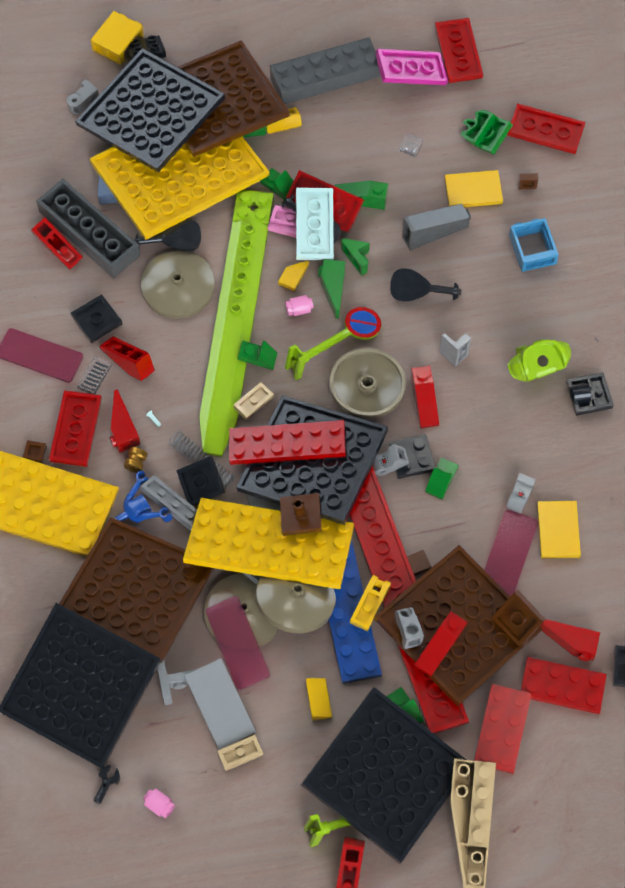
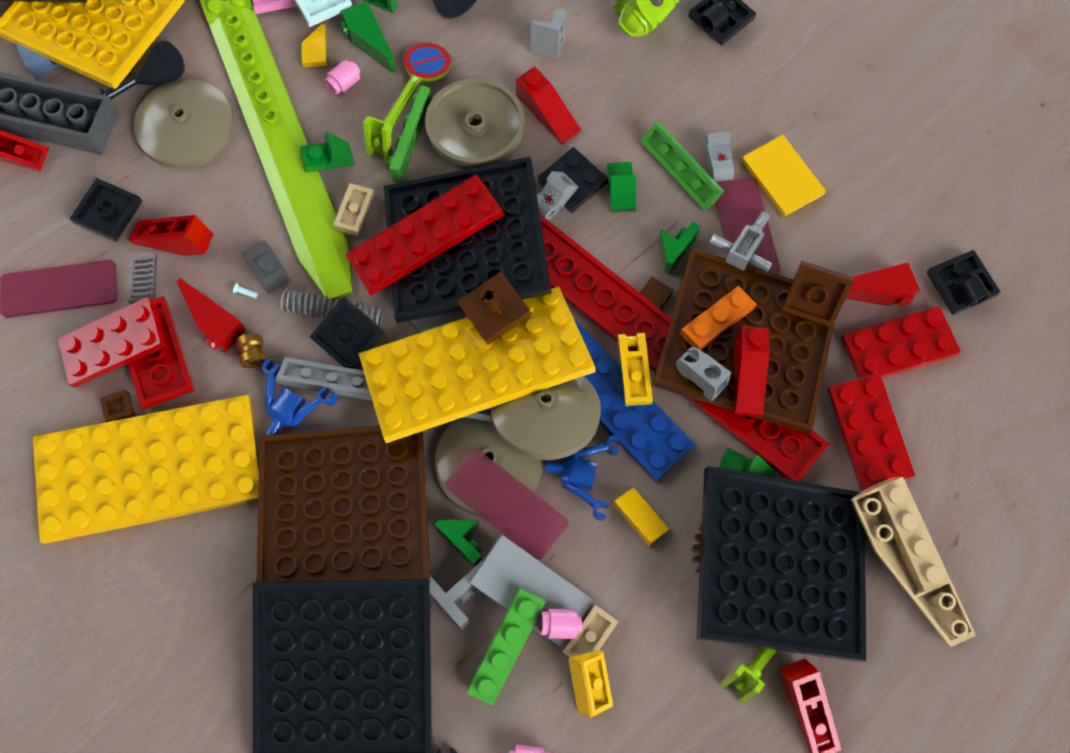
camera: 30 degrees left, 5 degrees up
none -> plate [58,297,166,387]
none -> dark grey slope [242,240,290,294]
none -> bright green plate [387,85,432,183]
none -> green slope [435,520,483,567]
none -> bright green plate [466,586,546,706]
none -> bright pink brick [538,609,582,639]
none -> blue piece [545,435,621,521]
none -> yellow slope [568,650,613,717]
none -> bright green plate [640,122,724,210]
none -> green slope [658,221,701,275]
none -> orange plate [680,286,757,350]
none -> light grey piece [709,211,773,273]

